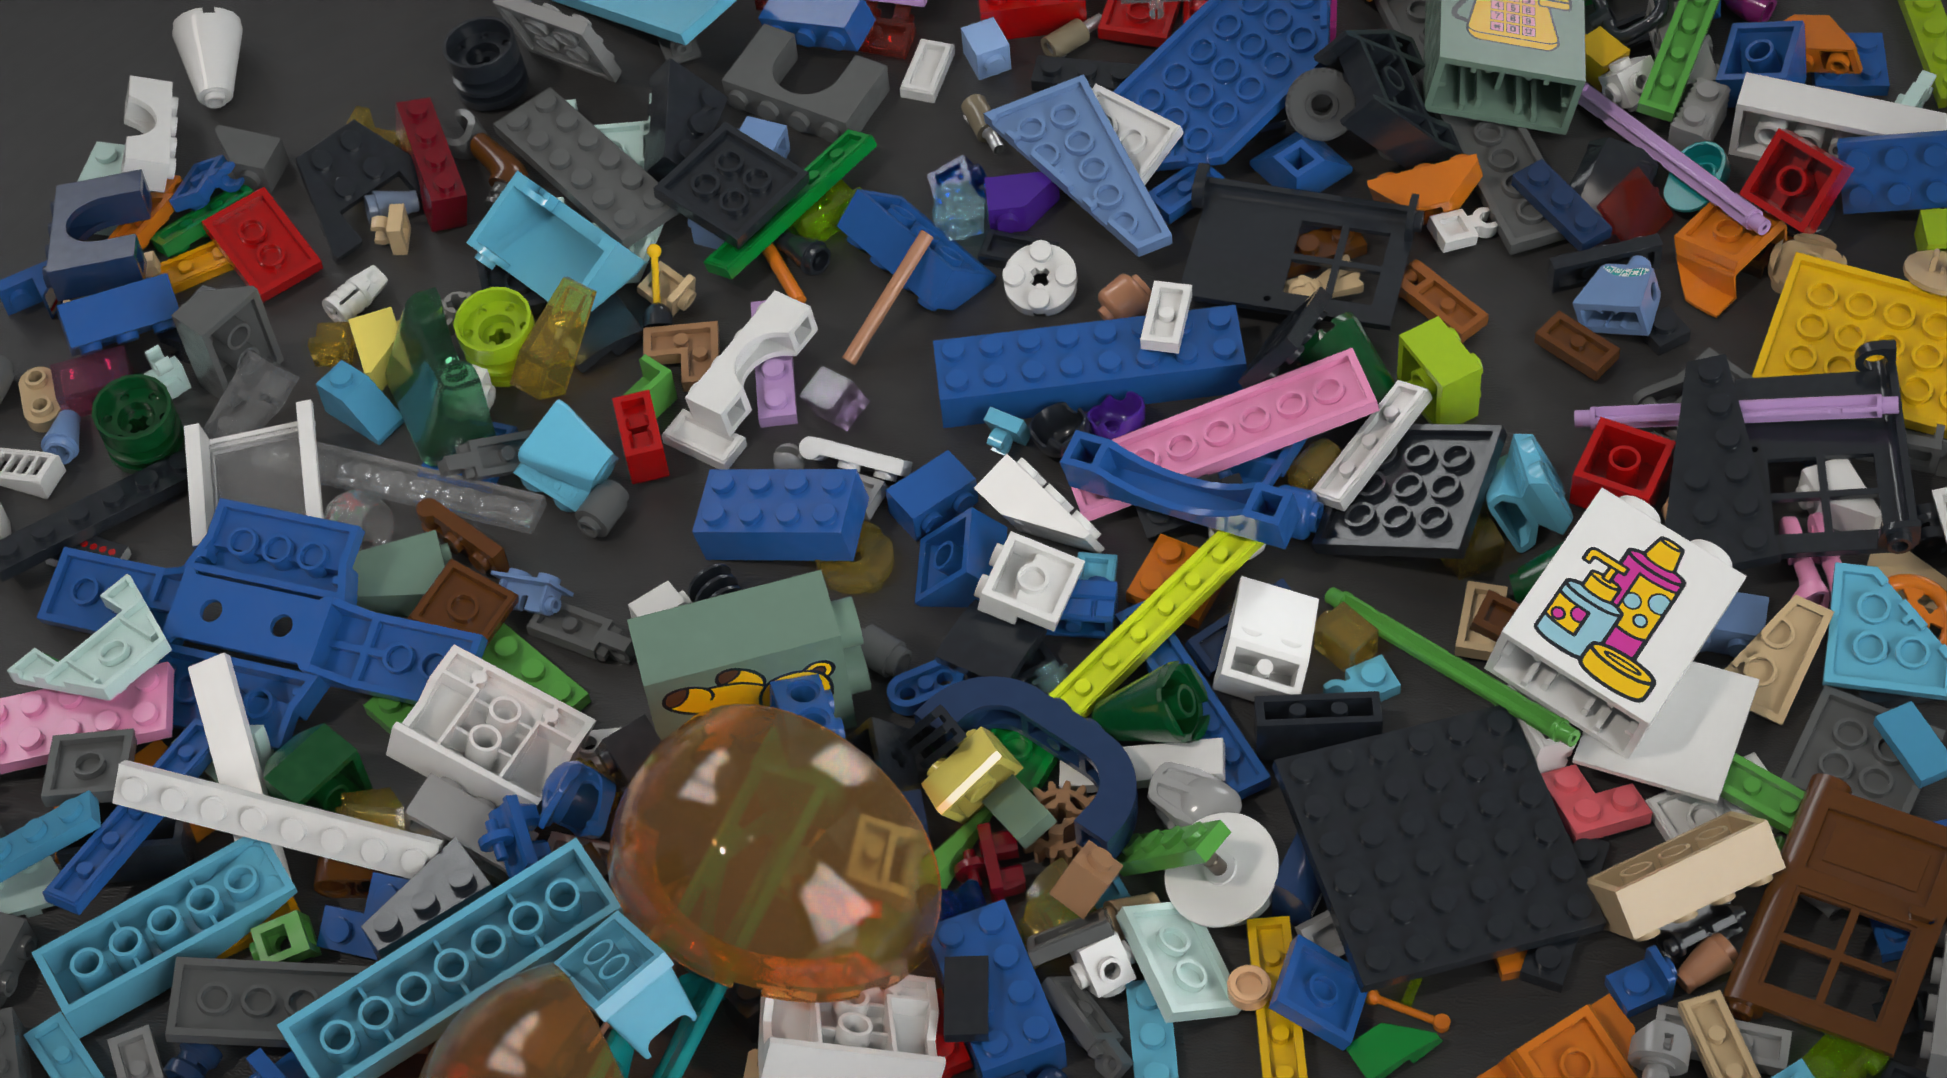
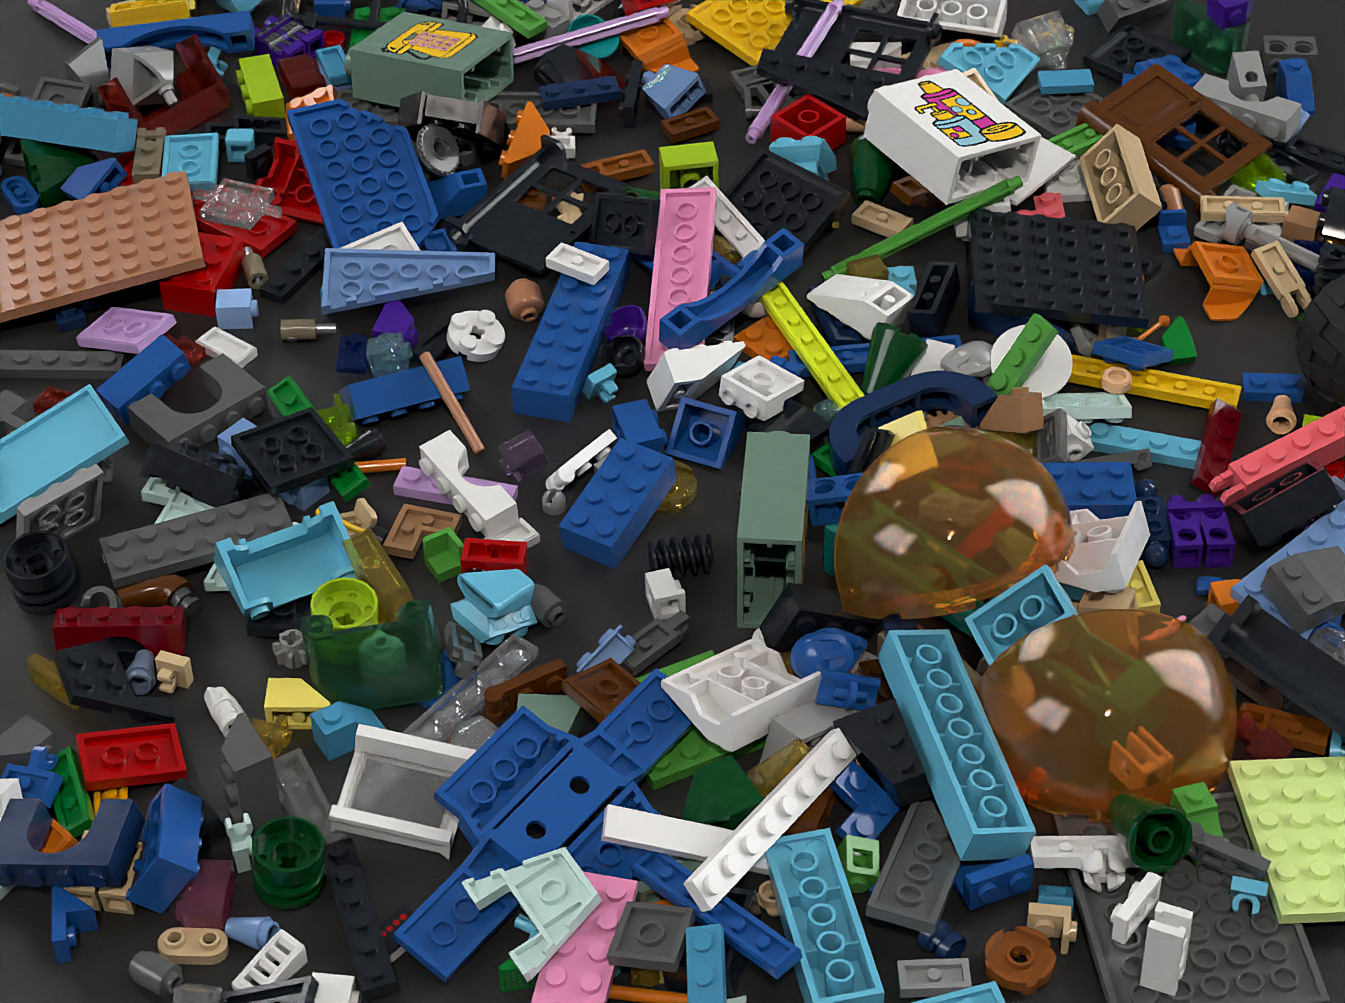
camera: 75 degrees left, 10 degrees down
black tile [944,955,989,1042] -> none

